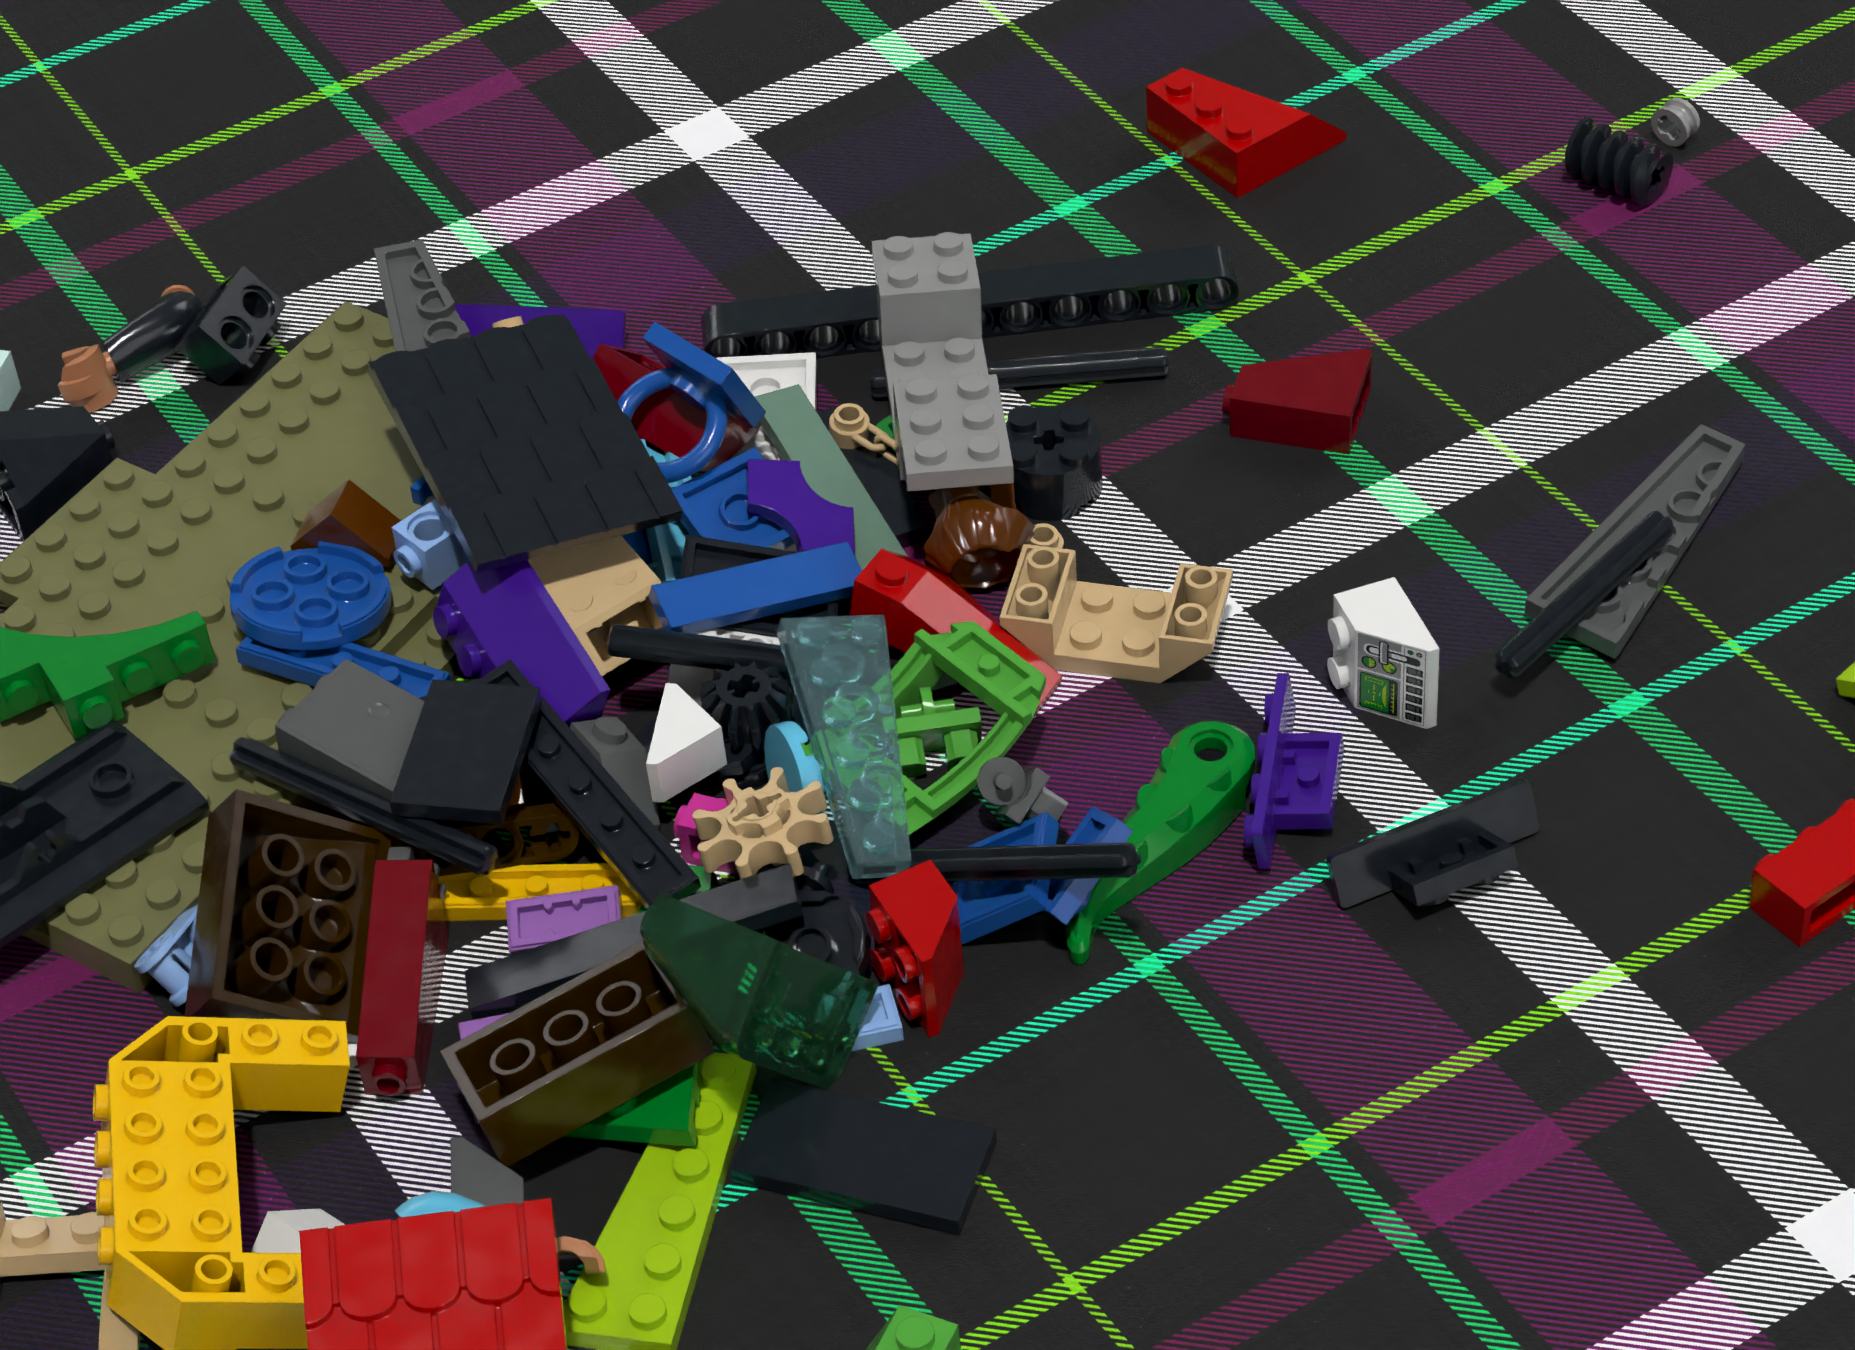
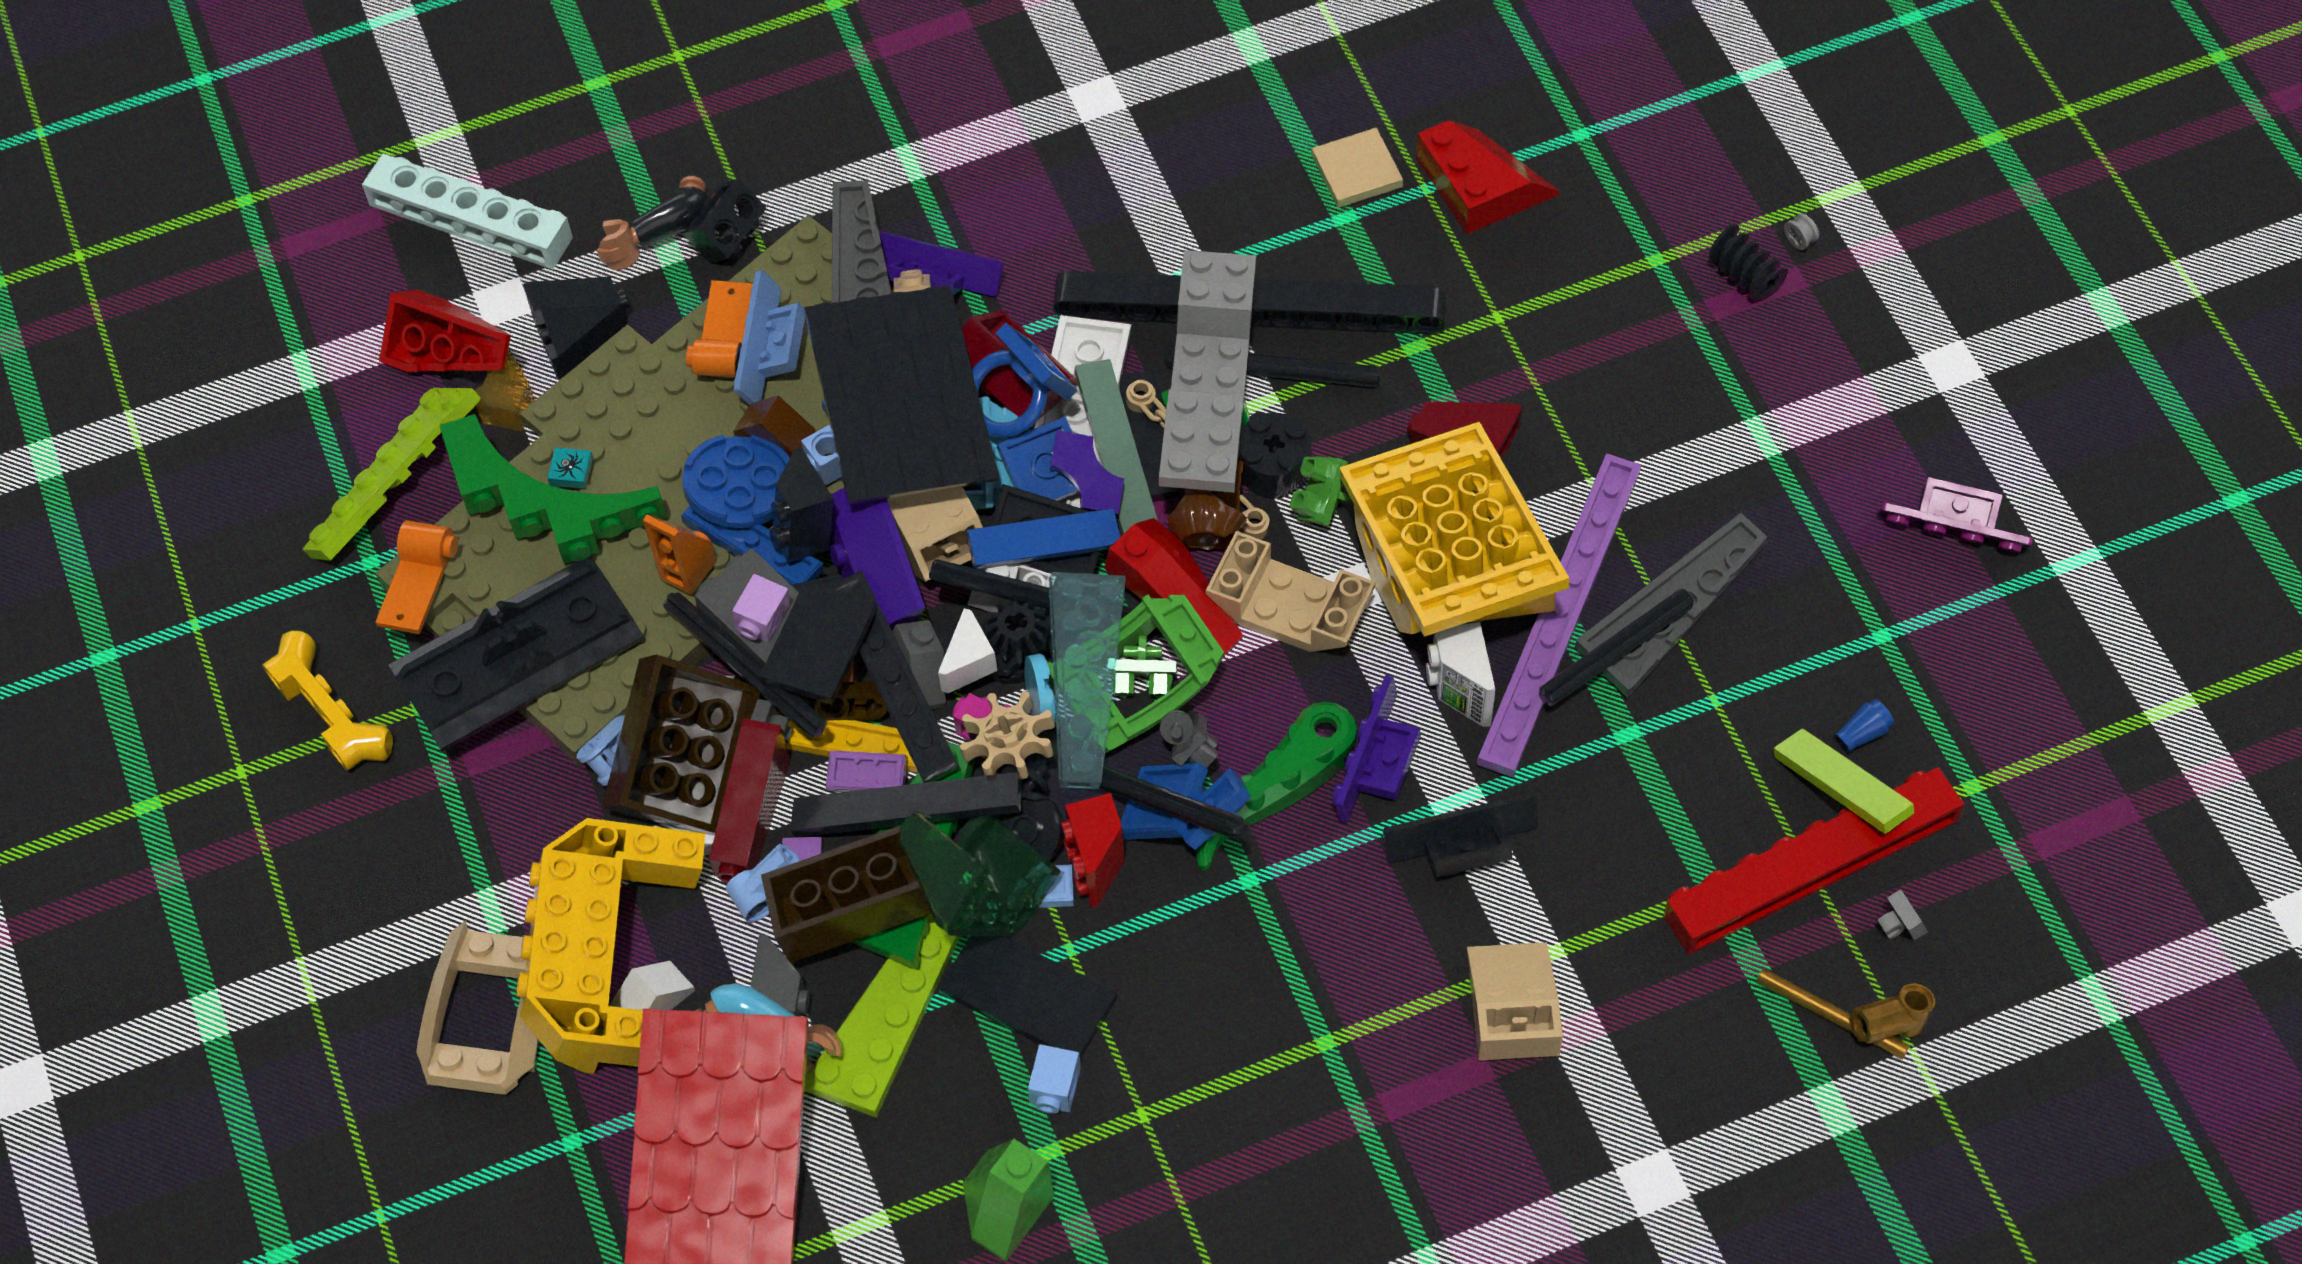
camera: 10 degrees right, 15 degrees up
none -> teal tile [547,447,593,489]
none -> orange slope [643,515,717,595]
none -> orange door [686,280,753,378]
none -> light blue piece [726,844,801,922]
none -> lavender brick [732,574,790,643]
none -> medium blue bracket [734,270,805,405]
none -> black slope [769,447,834,563]
none -> light blue brick [1028,1044,1081,1114]
none -> bright green hips [1290,456,1351,526]
none -> tan tile [1312,128,1403,208]
none -> yellow wedge [1339,422,1570,637]
none -> tan slope [1467,942,1563,1061]
none -> medium lavender plate [1477,453,1641,778]

